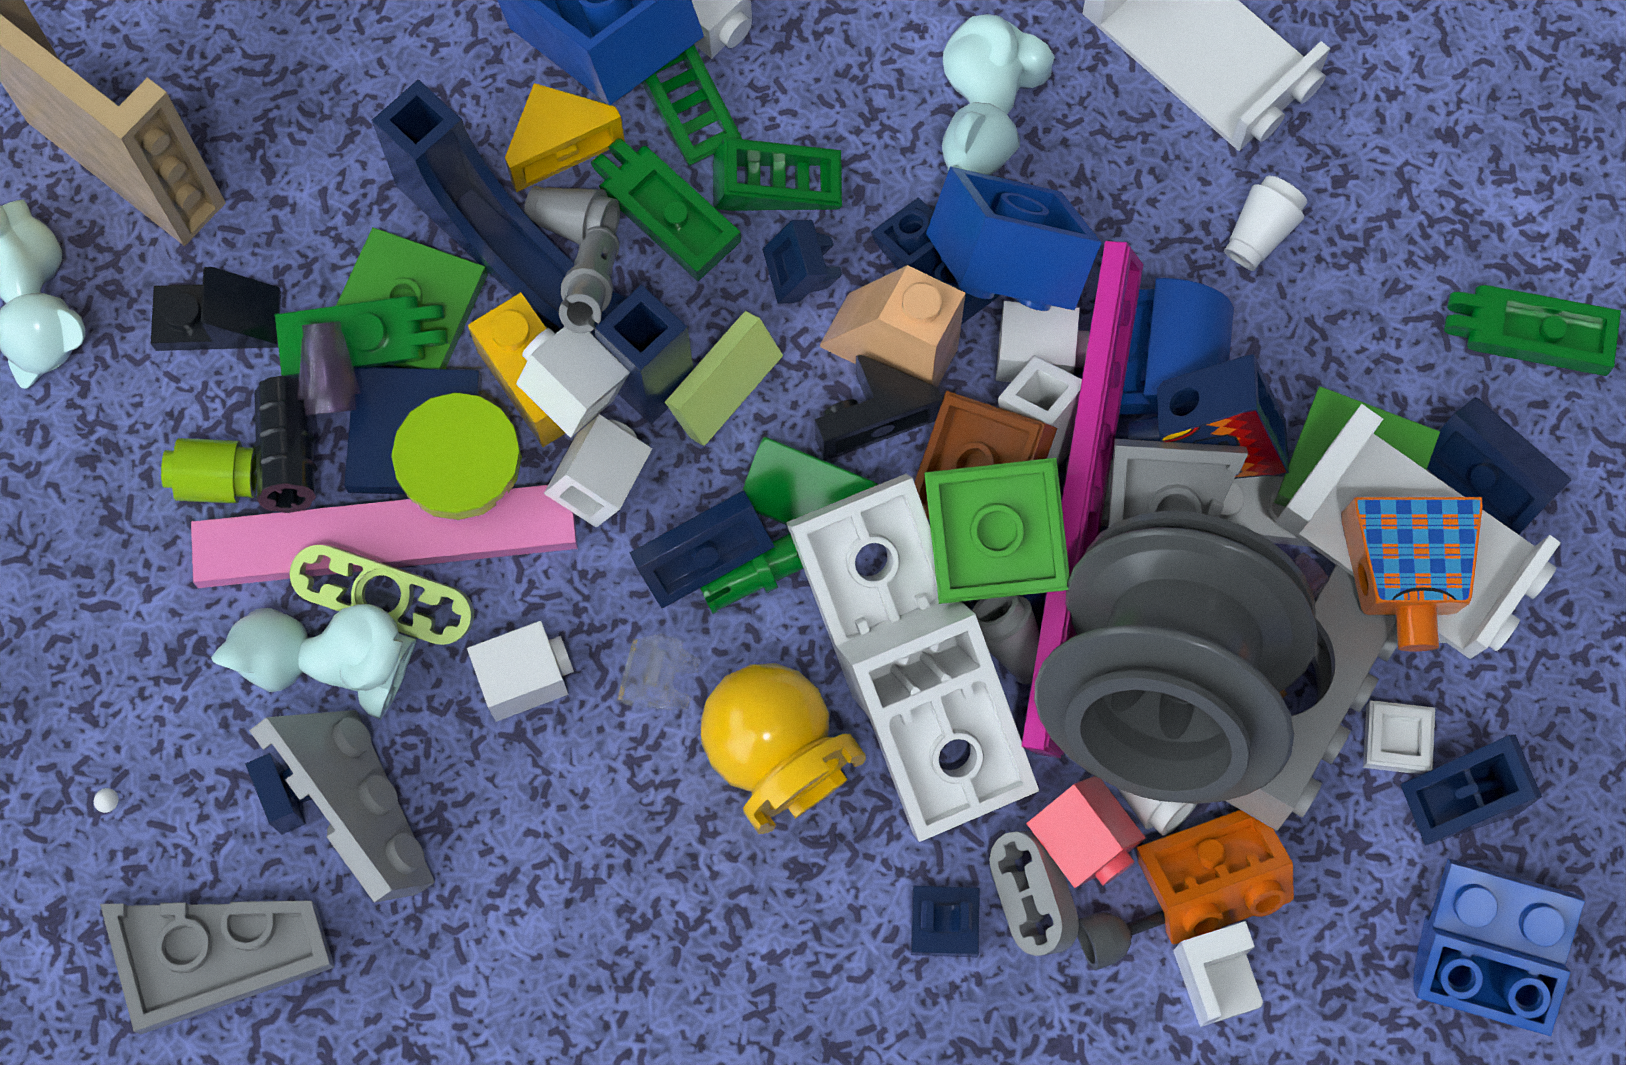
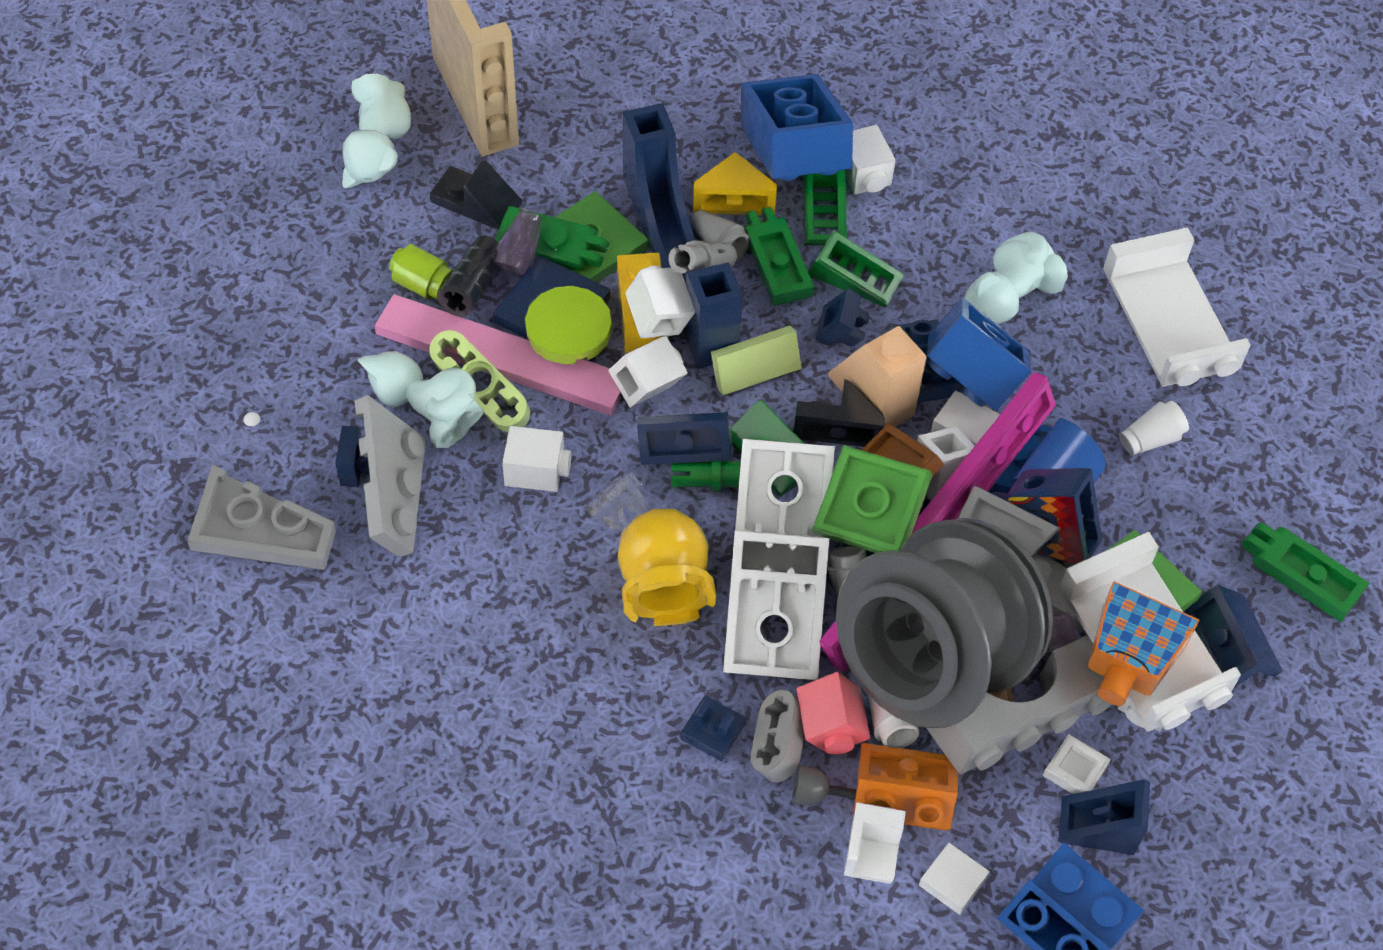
camera: 25 degrees right, 15 degrees down
none -> white tile [919,843,990,915]

